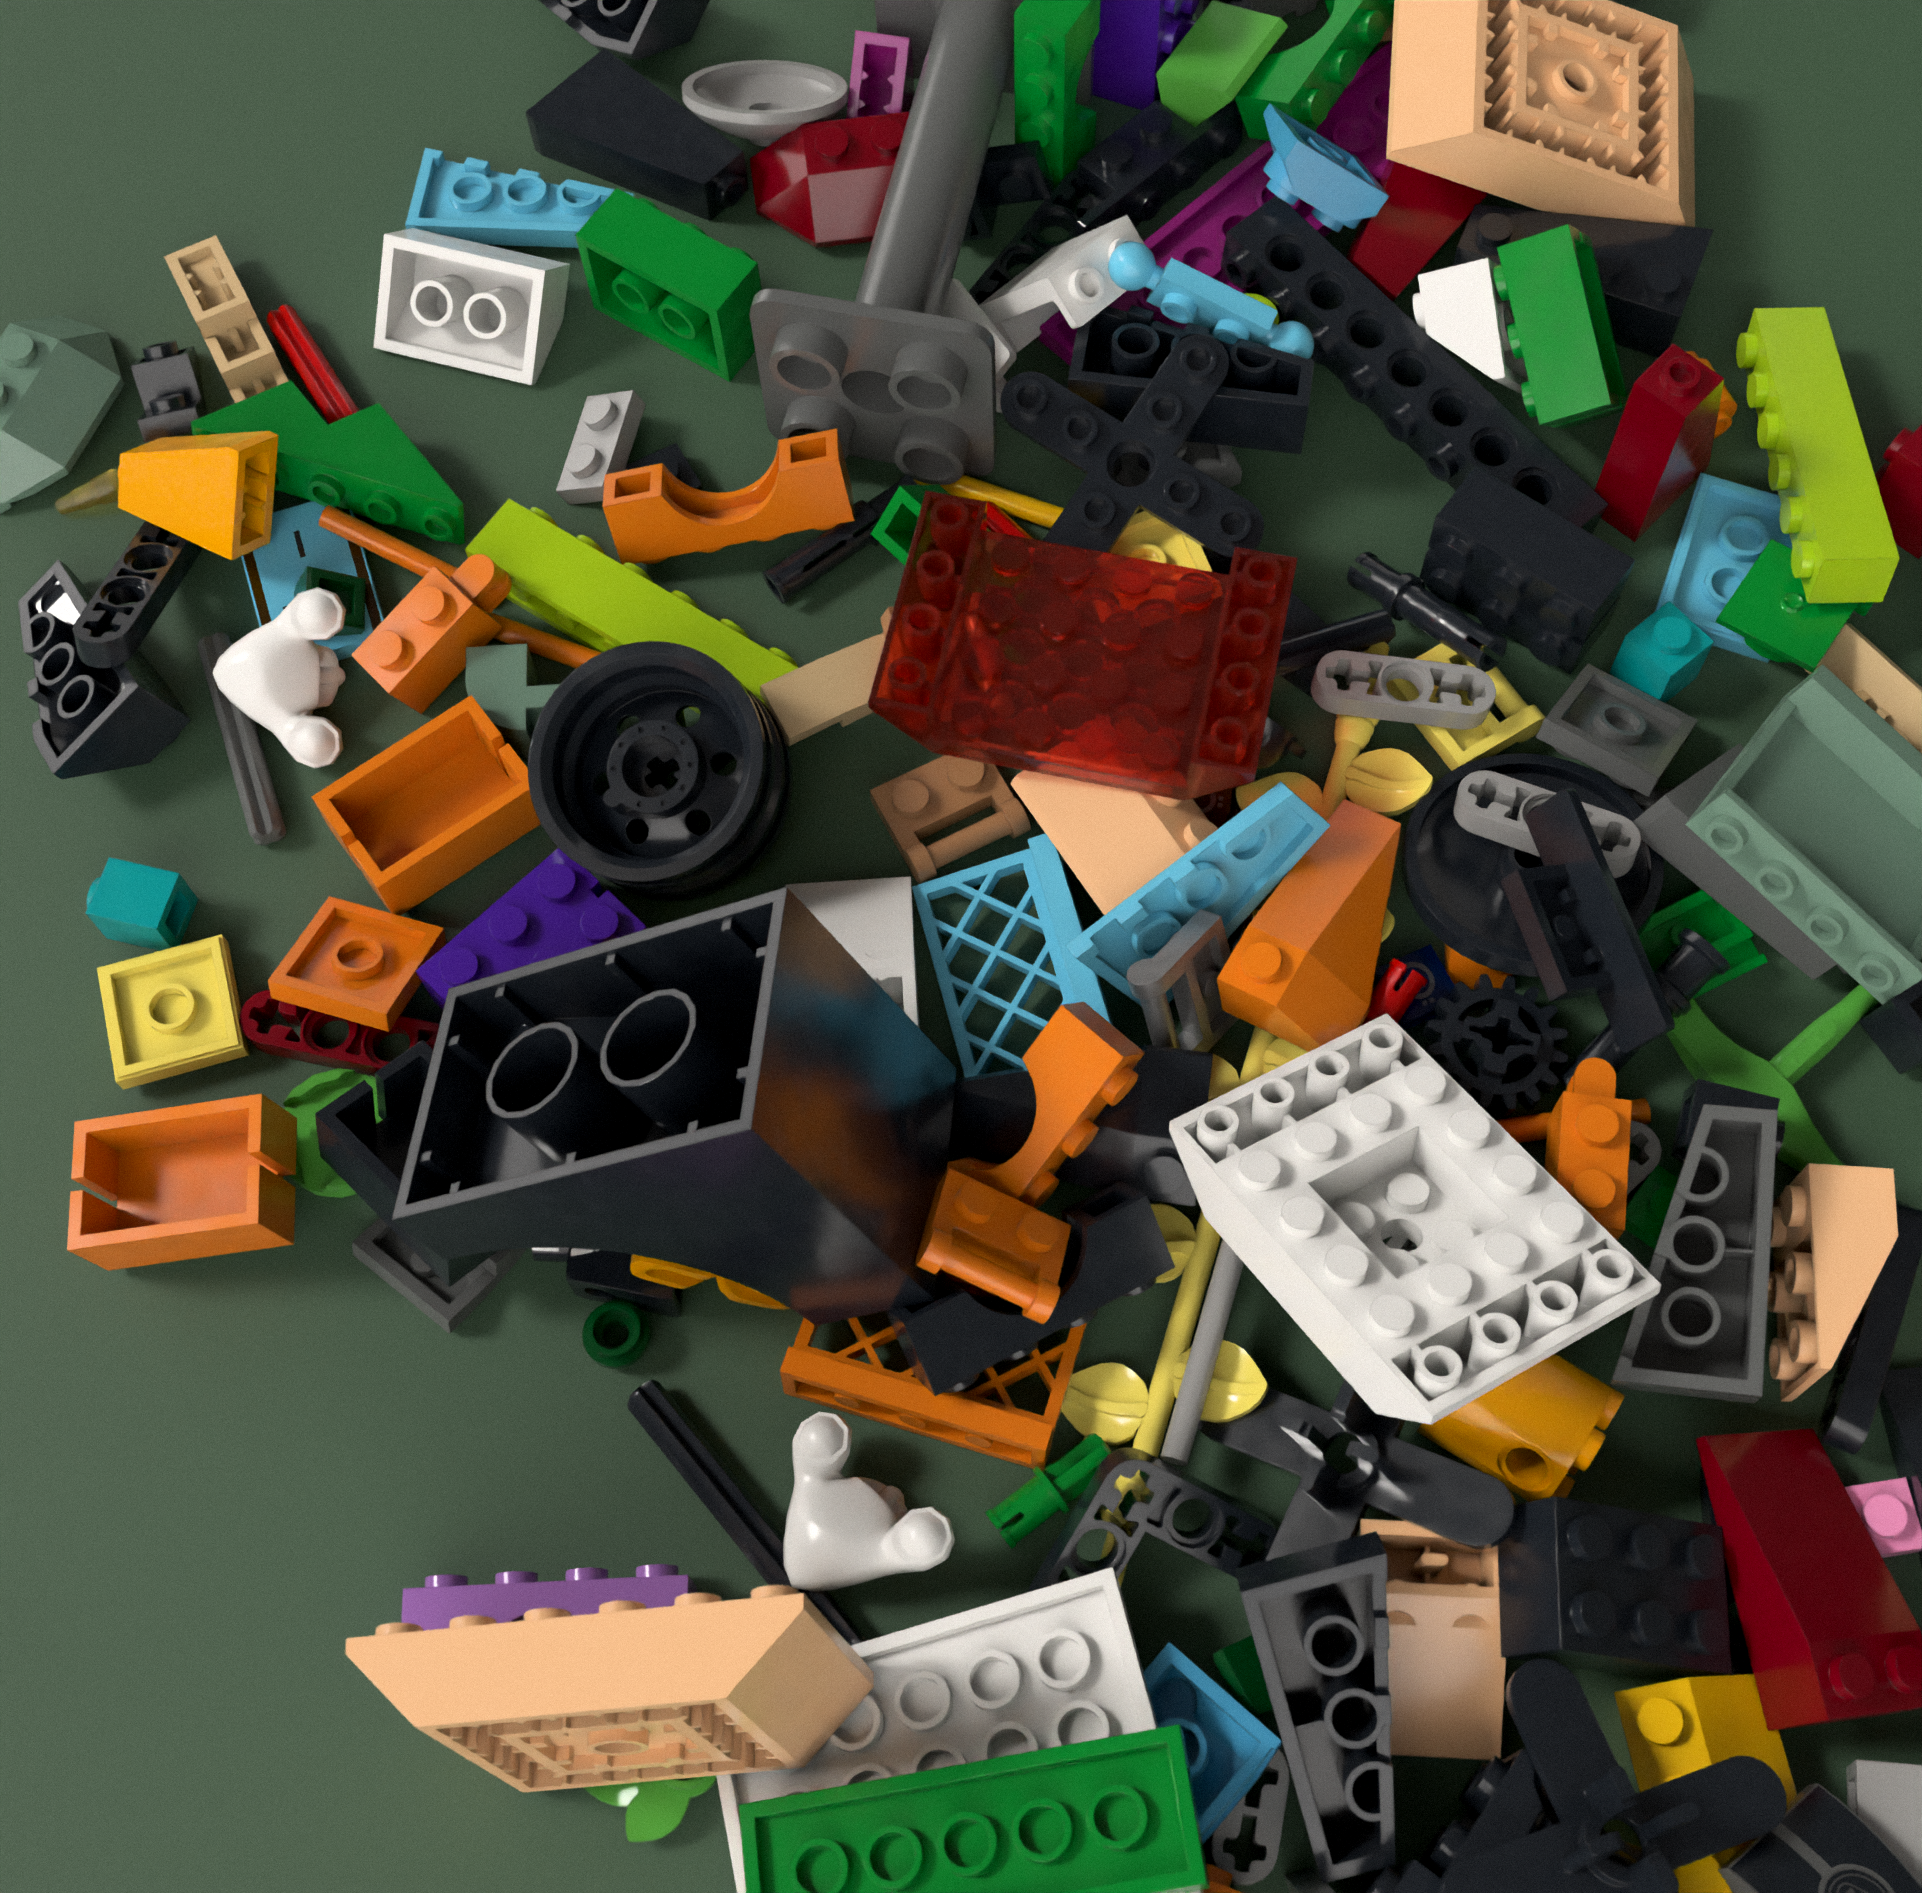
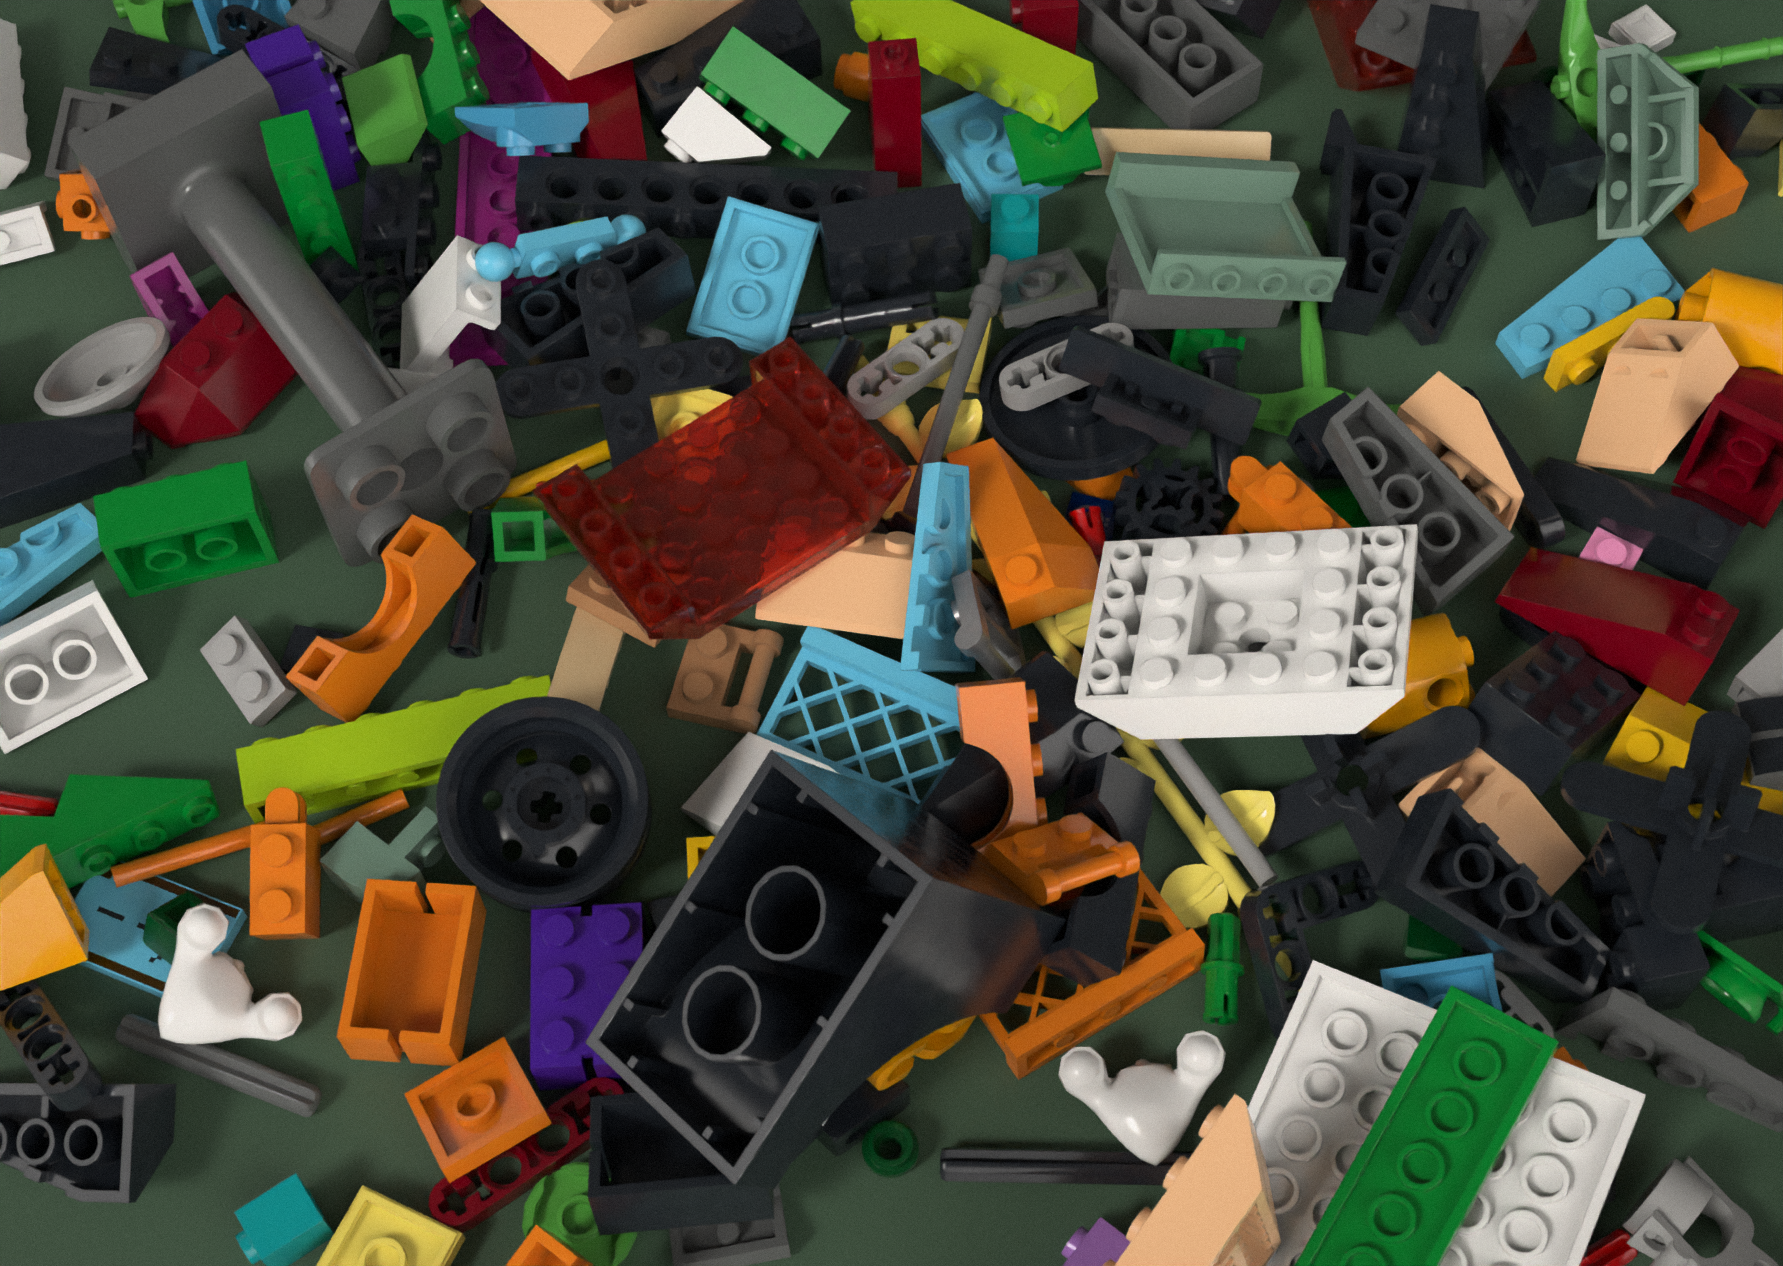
camera: 50 degrees left, 5 degrees down
none -> medium azure tile [686,197,819,363]
none -> dark grey bar [903,254,1009,518]

